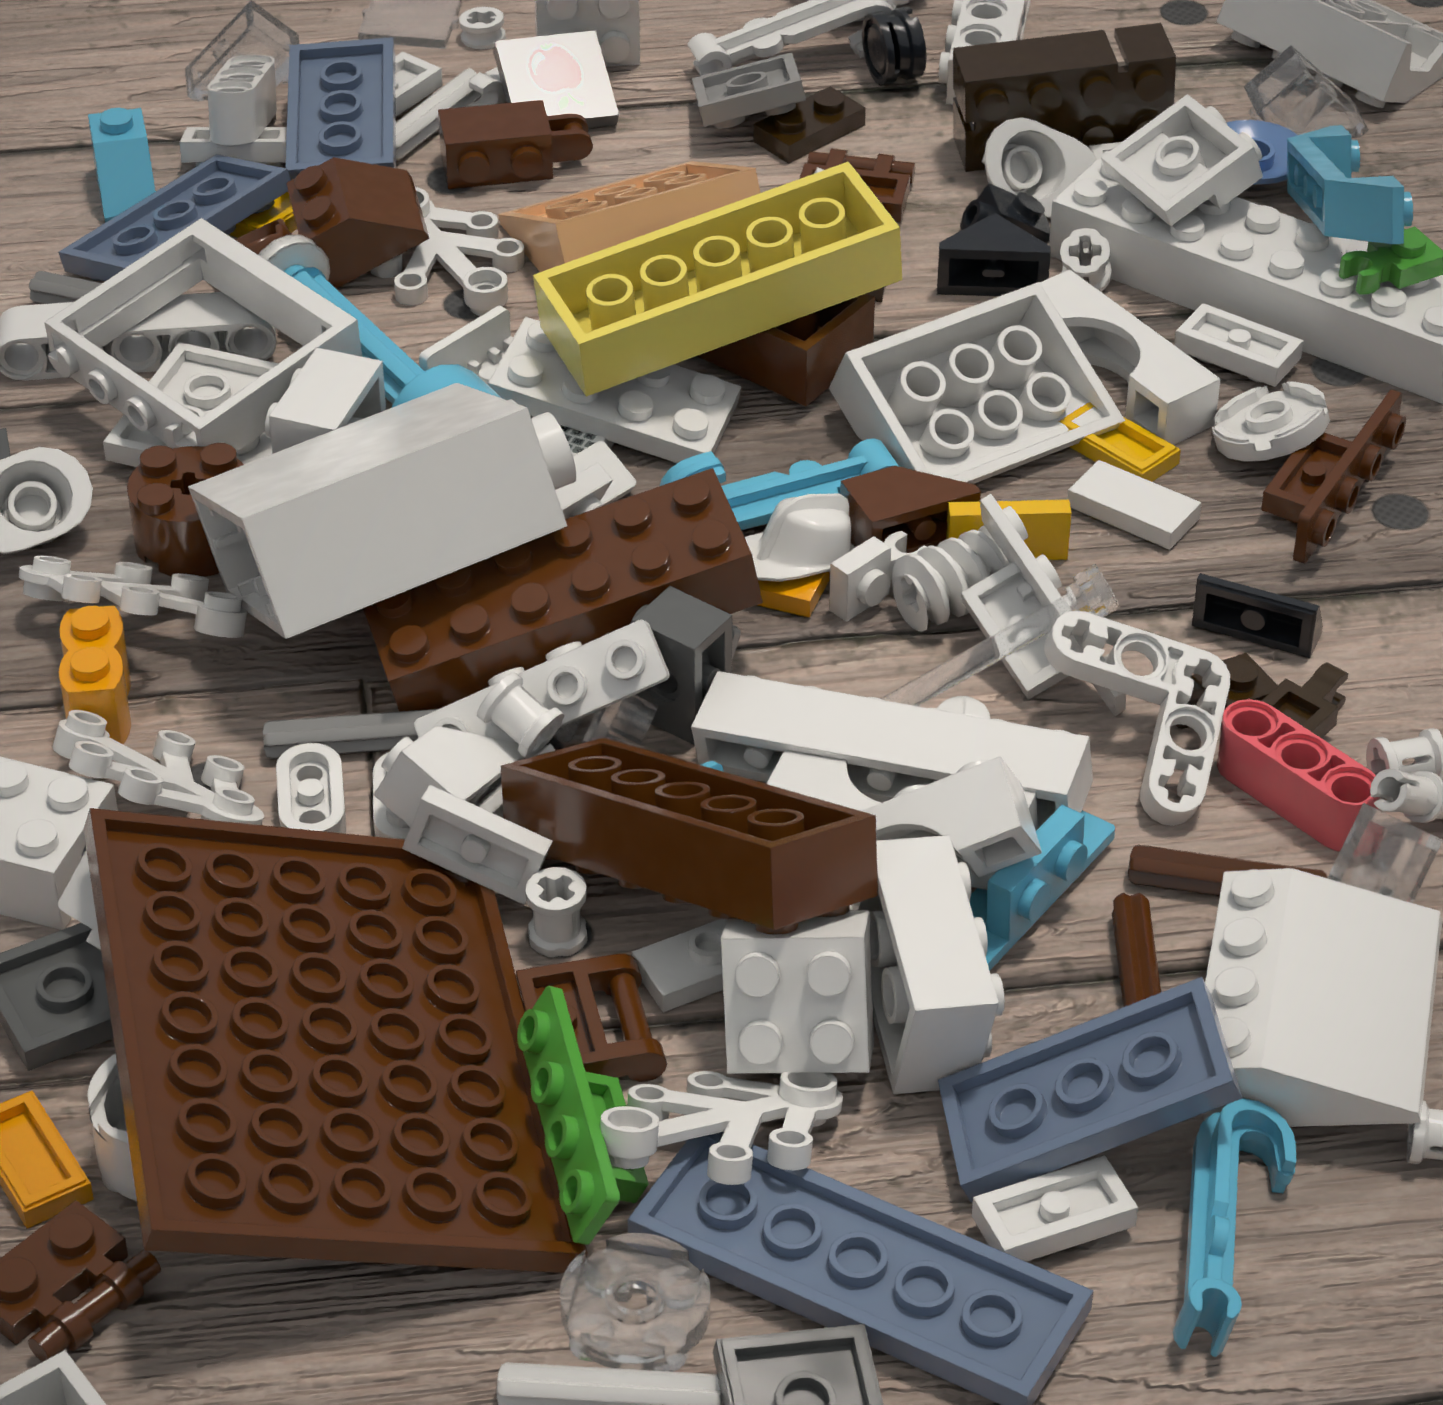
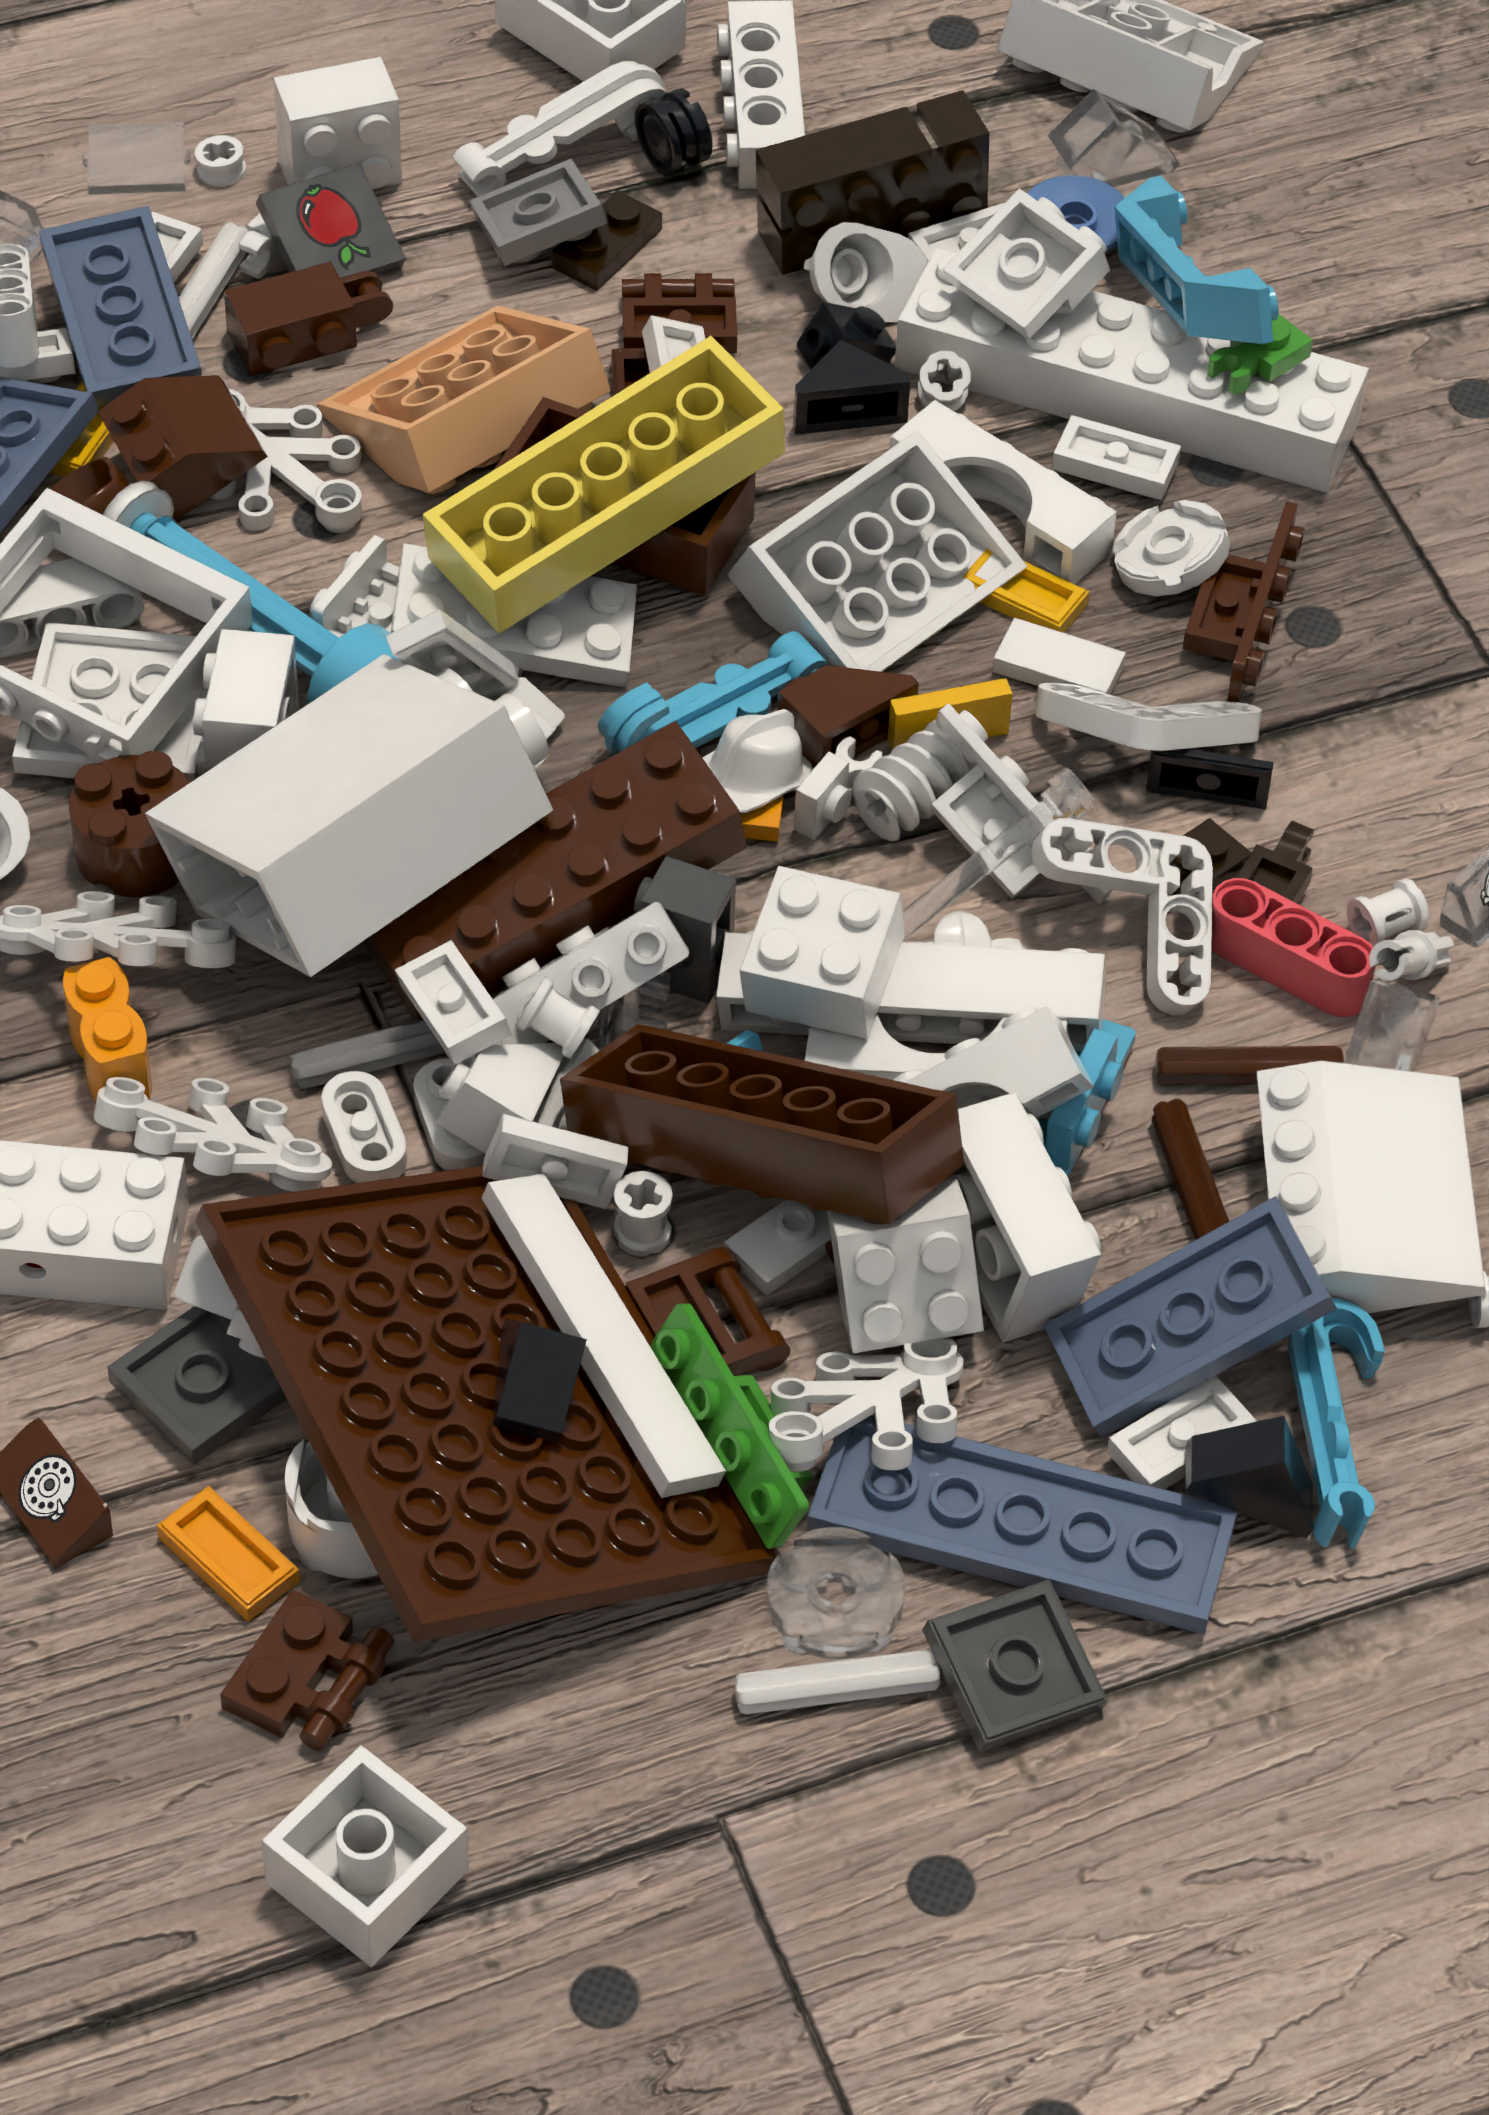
camera: 15 degrees left, 10 degrees up
none -> white tile [386,609,519,698]
none -> white plate [395,940,512,1065]
none -> white tile [482,1173,726,1498]
none -> black slope [492,1318,587,1442]
none -> white brick [739,866,905,1039]
none -> white beam [1035,683,1262,751]
none -> black slope [1185,1416,1313,1538]

